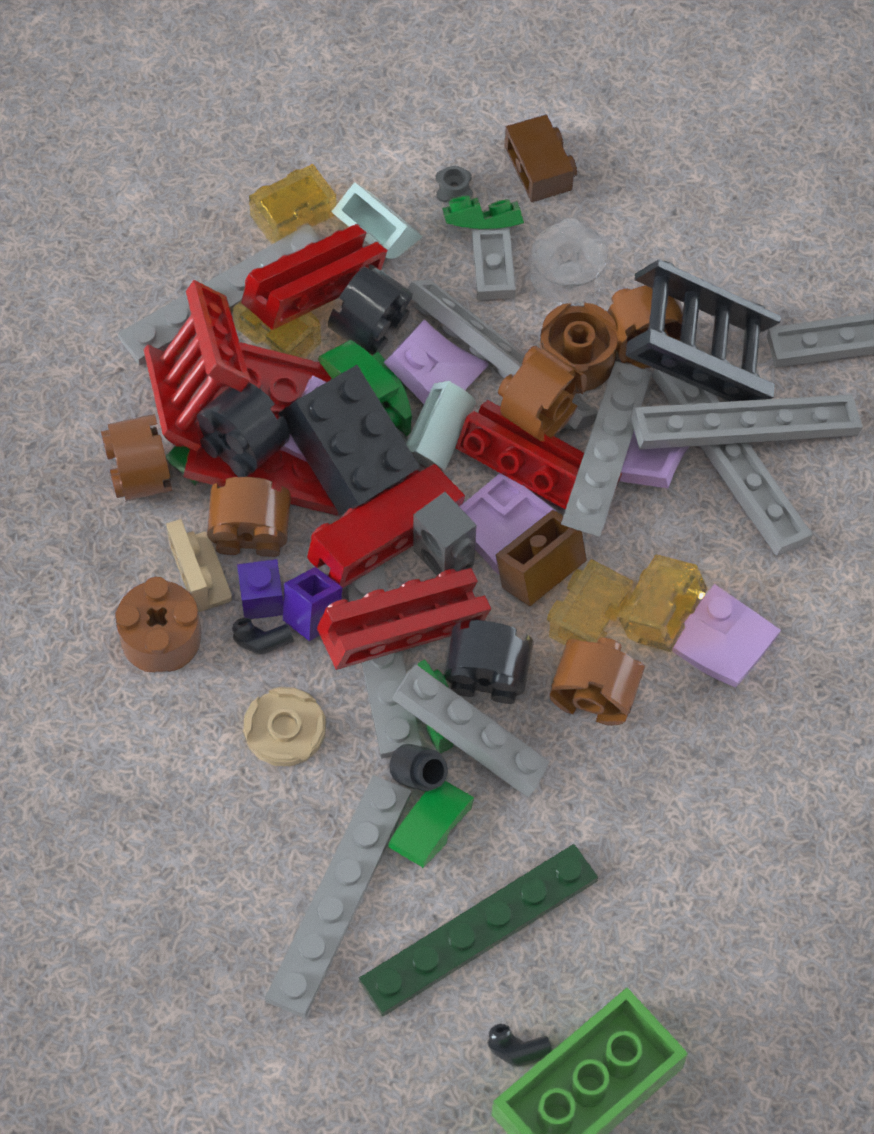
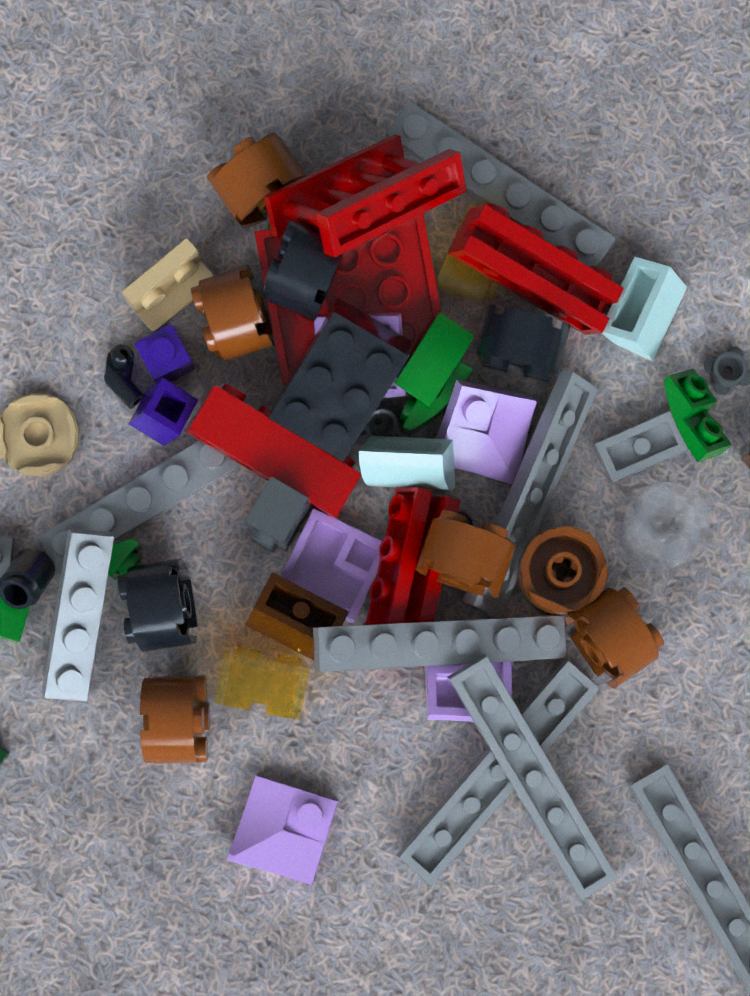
camera: 70 degrees right, 20 degrees up
dark orange brick [115,577,202,673] -> none
clear yellow brick [249,164,337,245] -> none
red brick [317,568,492,670] -> none
clear yellow brick [618,554,707,652] -> none
black fence [626,259,781,402] -> none

